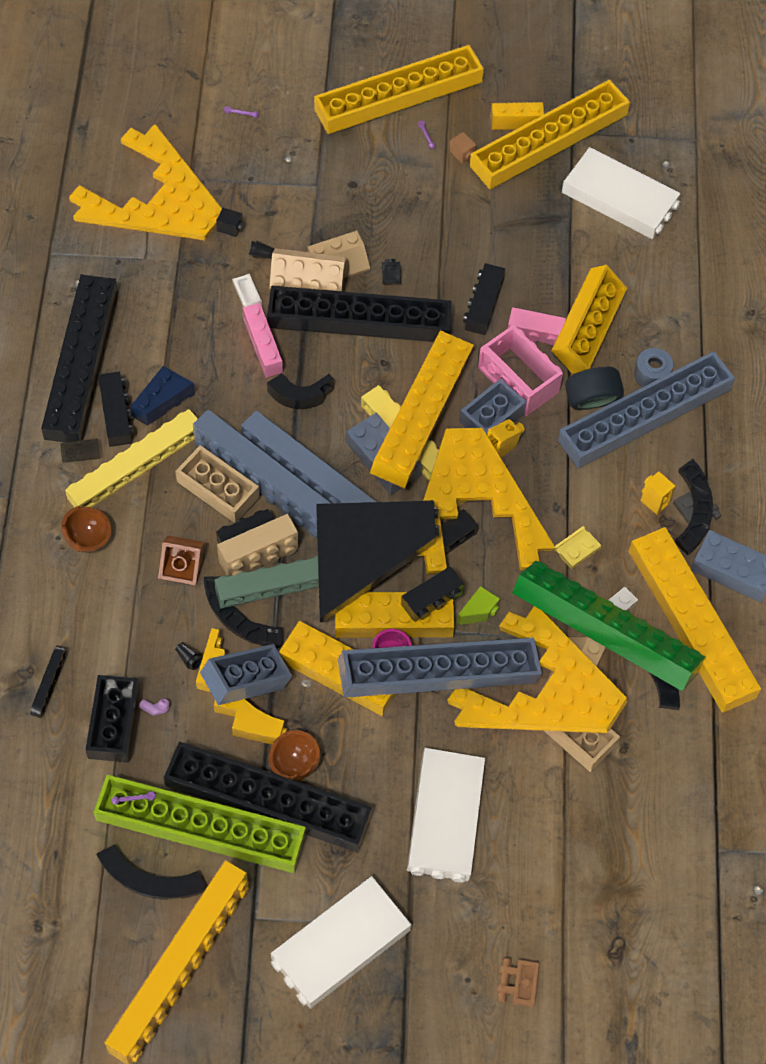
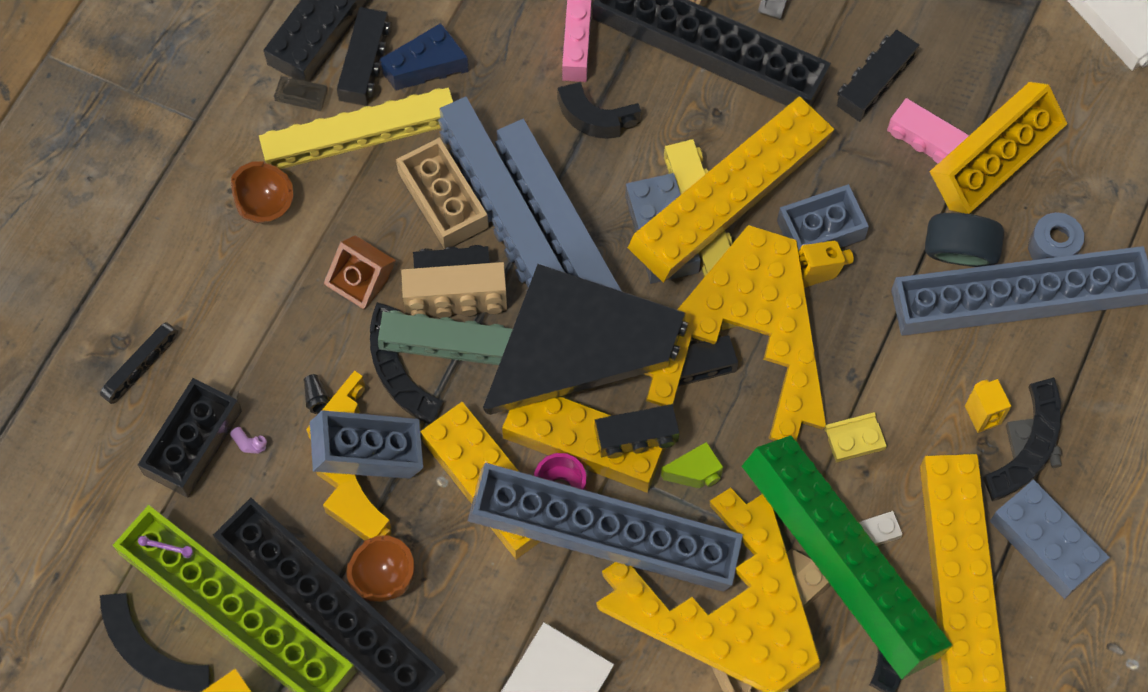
camera: 25 degrees right, 5 degrees up
bright pink hose [478,325,563,416] -> none

